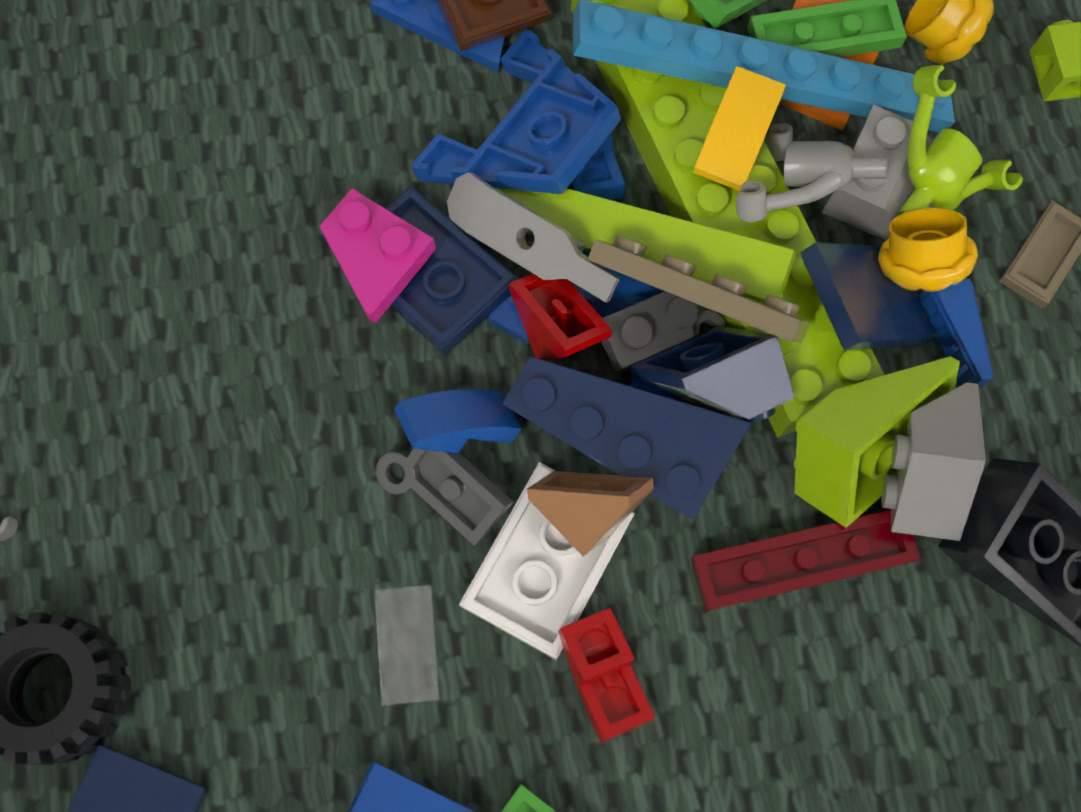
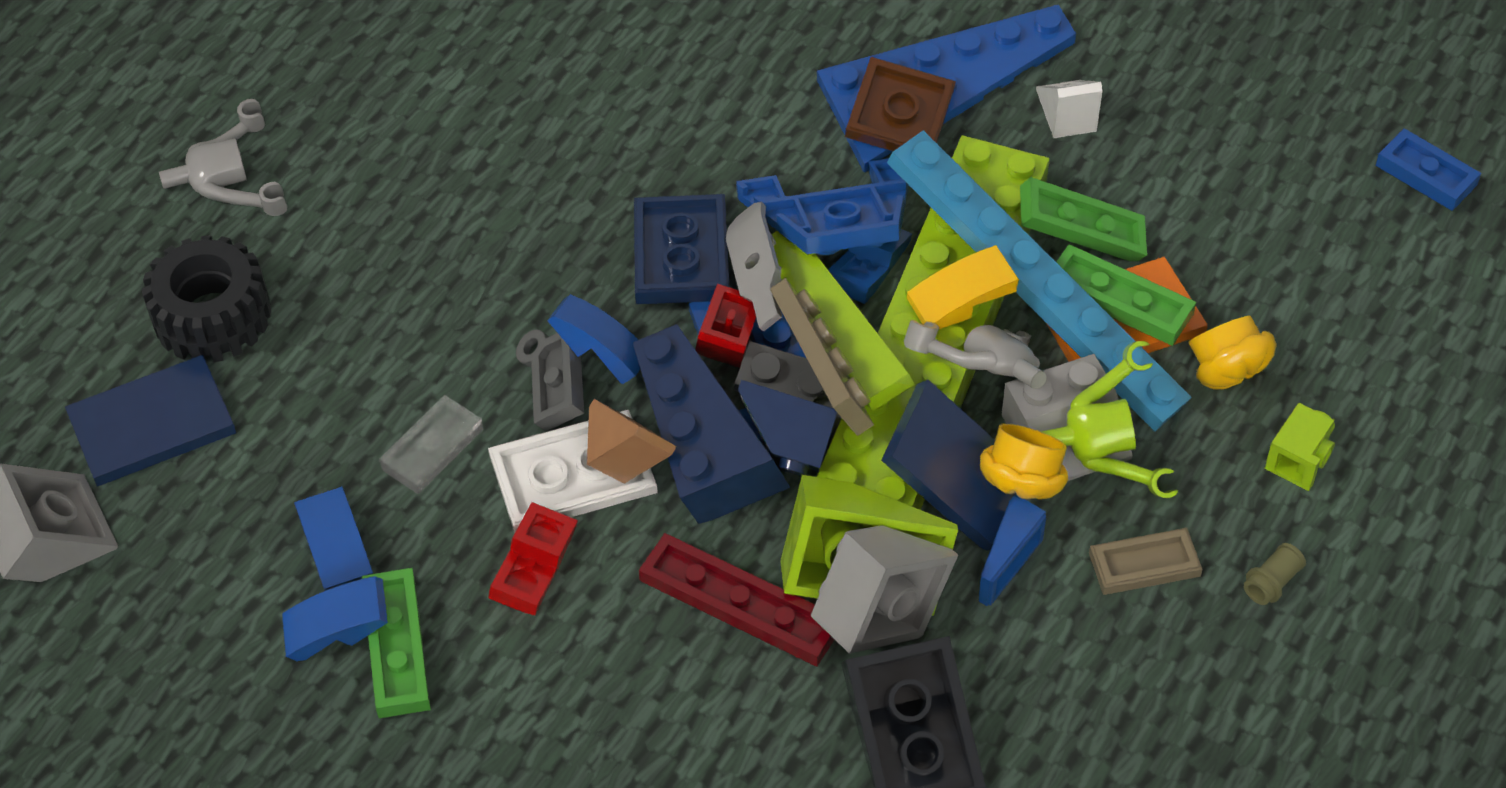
camera: 50 degrees right, 20 degrees down
dark pink wing [319,188,436,324] -> none

